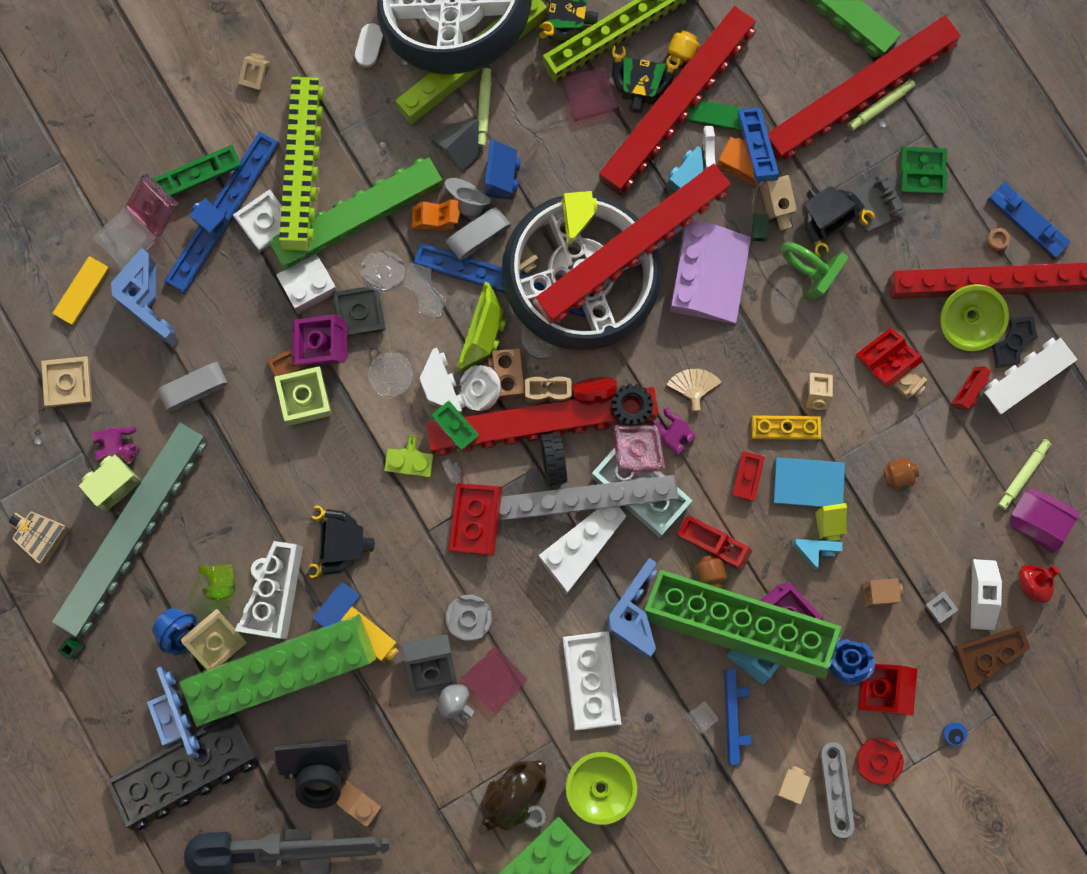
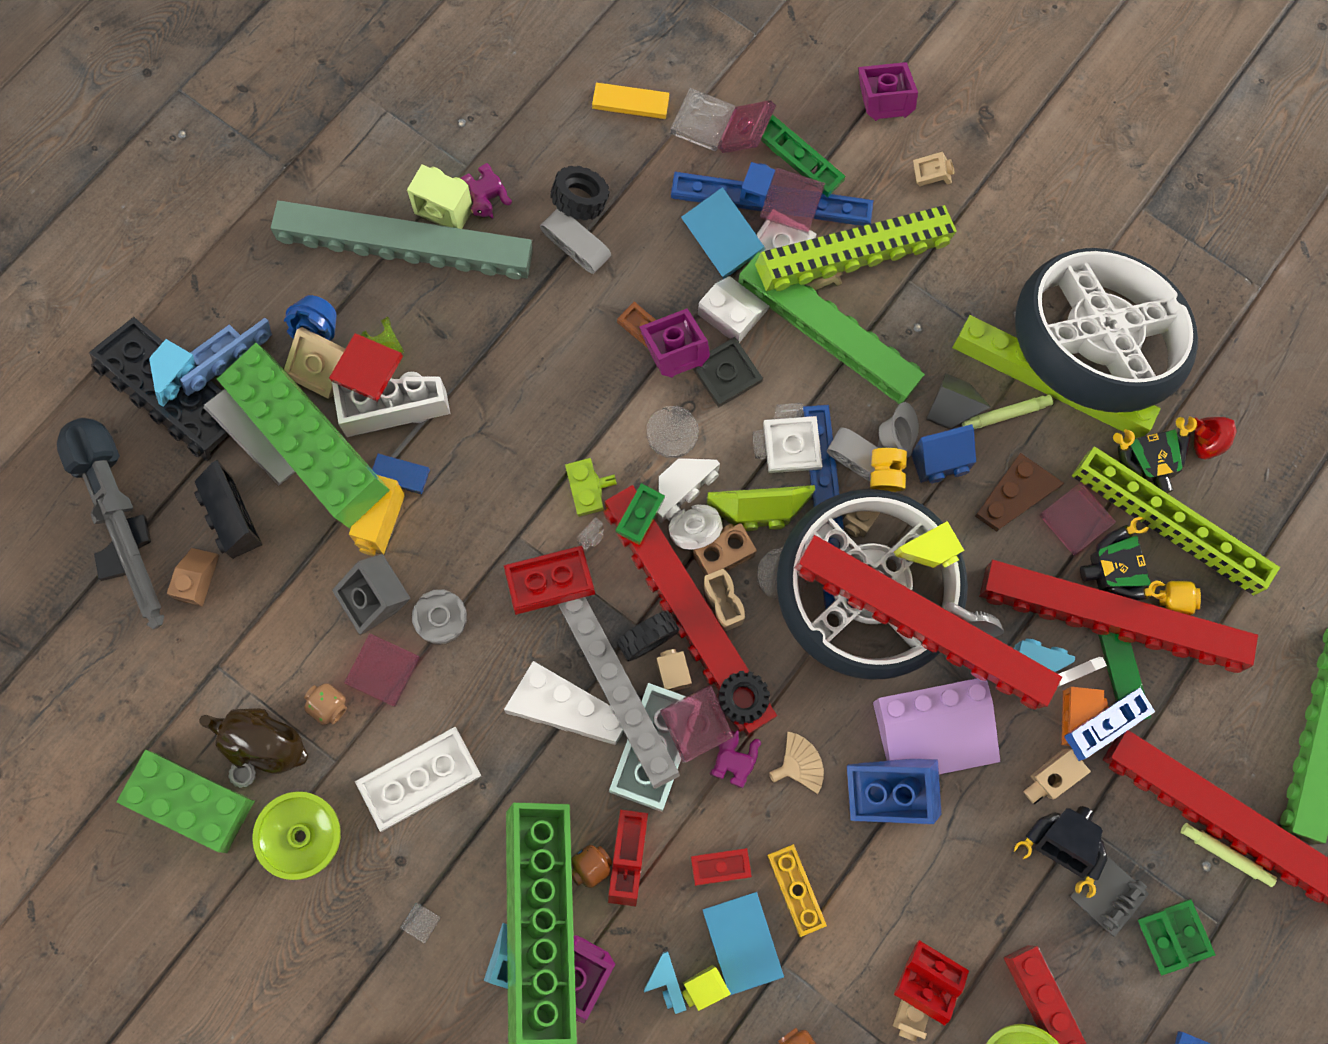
camera: 70 degrees right, 5 degrees down
torso [8,511,70,566] -> none
tan plate [41,356,93,408] -> none
dark green piece [58,637,86,660] -> none
medium blue bracket [111,248,179,348] -> none
yellowish green brick [274,366,332,426] -> none
black tyre [295,764,341,809] -> none
black torso [308,506,375,578] -> none
white tile [355,23,383,68] -> none
clear tile [360,251,406,292] -> none
orange brick [412,199,460,231] -> none
light grey piece [438,684,475,726] -> none
red tile [572,377,618,401] -> none
medium blue bracket [606,558,657,659] -> none
blue hinge [724,669,751,765] -> none
dark green piece [751,214,768,242] -> none
bright green tile [780,242,849,301] -> none
tan bracket [806,373,833,410] -> none
none -> medium azure slope [149,339,196,407]
none -> light grey tile [204,389,295,486]
none -> medium nougat head [304,683,347,725]
none -> red tile [329,333,403,402]
none -> black tyre [550,166,610,220]
none -> tan brick [656,649,692,692]
none -> dark azure tile [681,187,766,279]
none -> clear pink tile [760,168,825,233]
none -> white tile [763,416,822,473]
none -> blue slope [847,759,942,824]
none -> magenta slope [858,62,918,121]
none -> yellow wheel [870,448,907,492]
none -> light grey piece [945,602,1004,637]
none -> reddish brown wing [975,453,1064,532]

